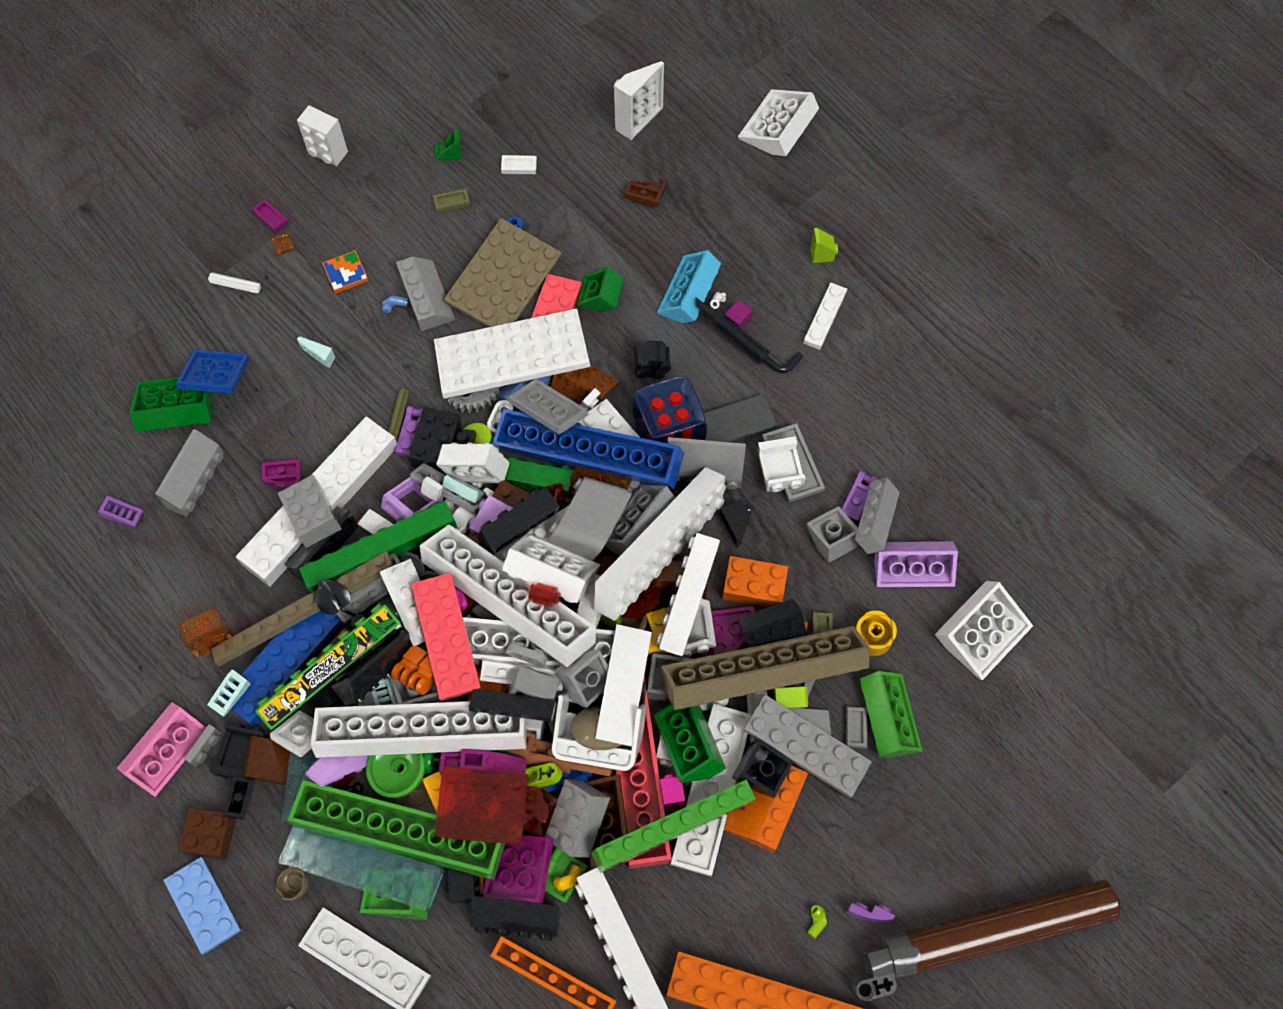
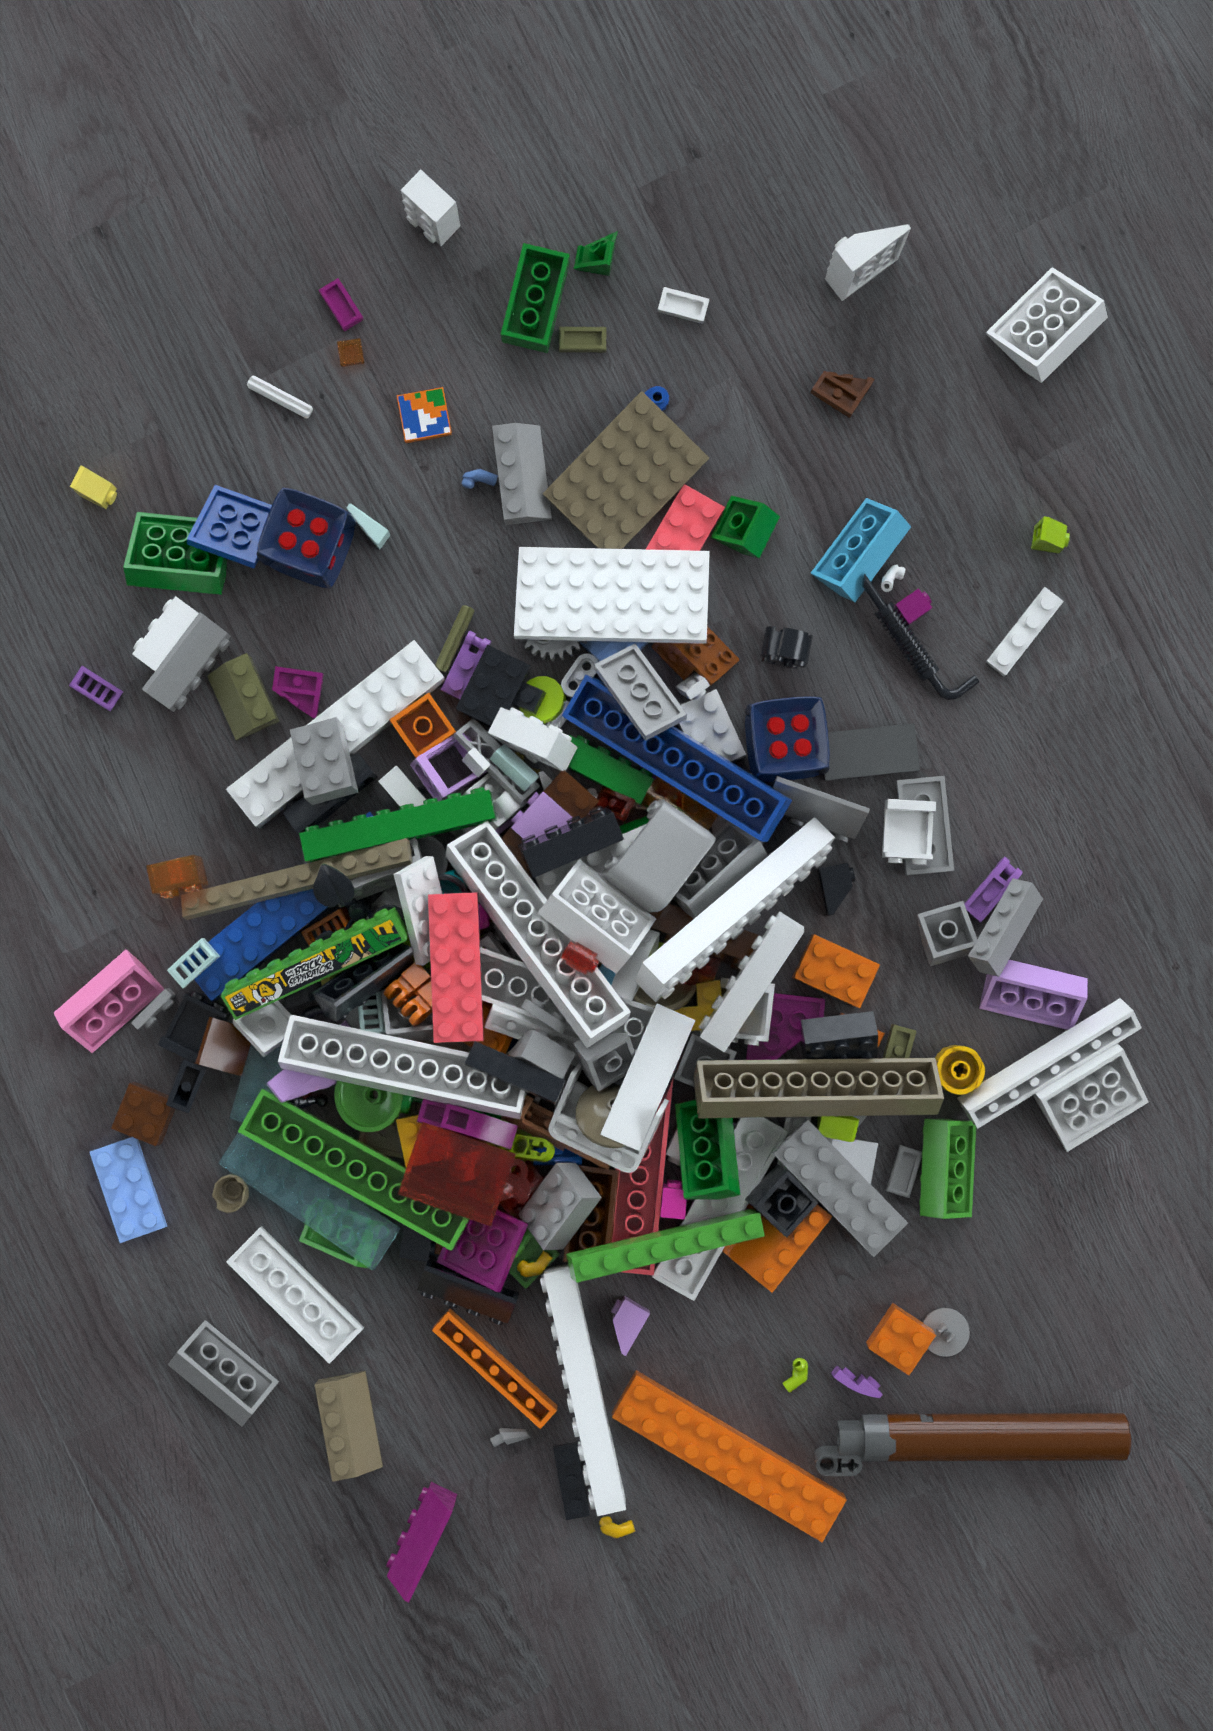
camera: 10 degrees right, 20 degrees up
none -> light yellow slope [70,466,117,509]
none -> white brick [132,596,199,671]
none -> olive slope [207,653,280,741]
none -> dark blue piece [256,487,356,589]
none -> orange brick [389,693,456,758]
none -> green brick [501,243,570,353]
none -> lavender slope [611,1296,650,1356]
none -> orange brick [866,1303,936,1375]
none -> light grey piece [923,1308,970,1357]
none -> white brick [957,998,1141,1129]

